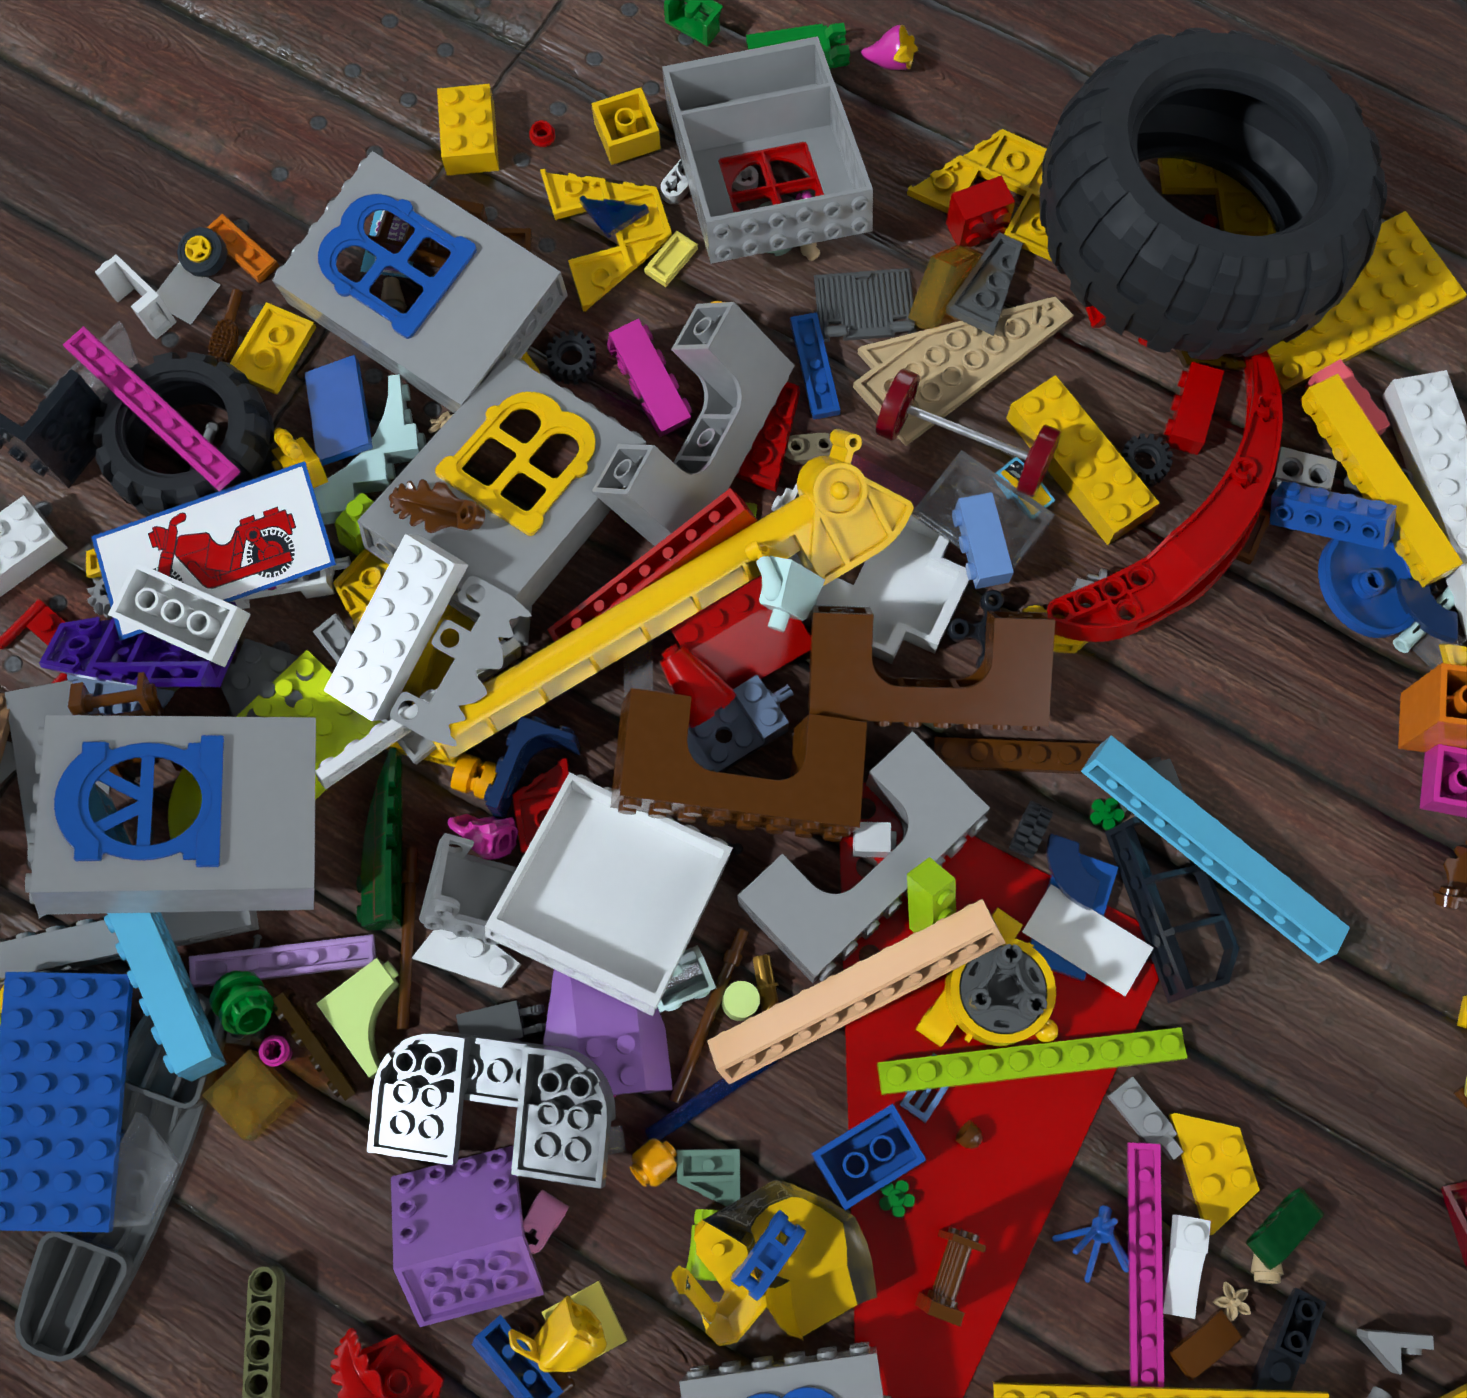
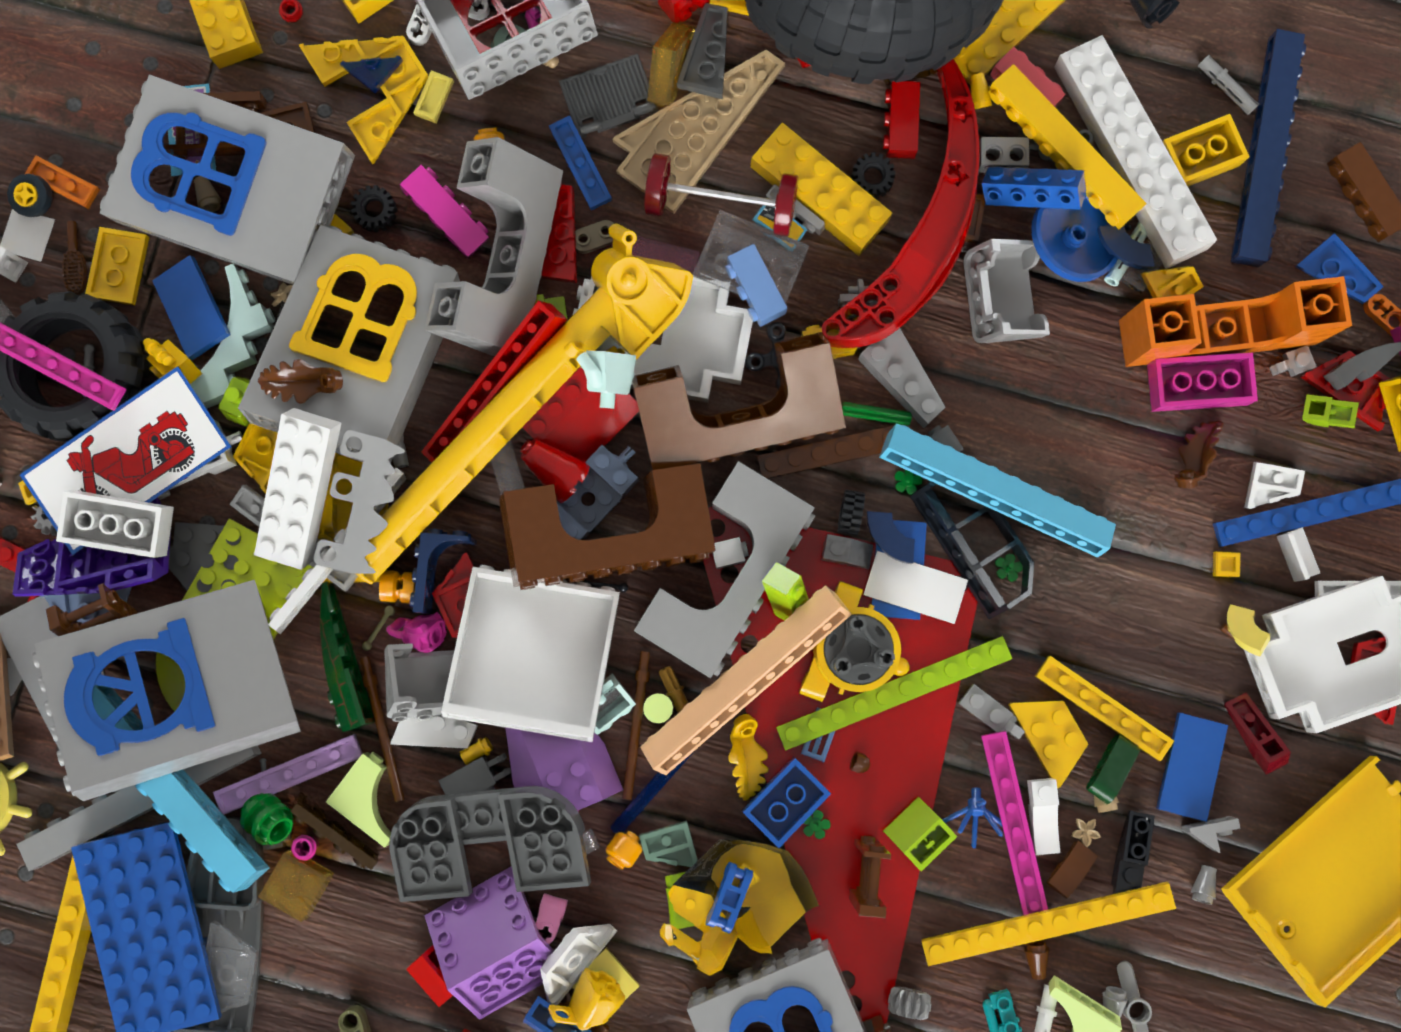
camera: 15 degrees left, 10 degrees up
none -> olive hinge [362,606,395,651]
none -> red brick [406,945,453,1007]
none -> yellow pin [460,737,493,765]
none -> white wing [540,924,617,1005]
none -> yellow plant [728,714,769,801]
none -> light grey hinge [766,184,825,236]
none -> flat silver slope [821,534,873,569]
none -> green axle [842,402,912,426]
none -> light grey wedge [858,328,946,428]
none -> lime slope [883,797,957,871]
none -> light grey windscreen [964,239,1050,343]
none -> yellow cone [970,73,992,110]
none -> green plant [995,554,1023,582]
none -> yellow plate [1035,656,1174,761]
none -> blue tile [1156,713,1228,822]

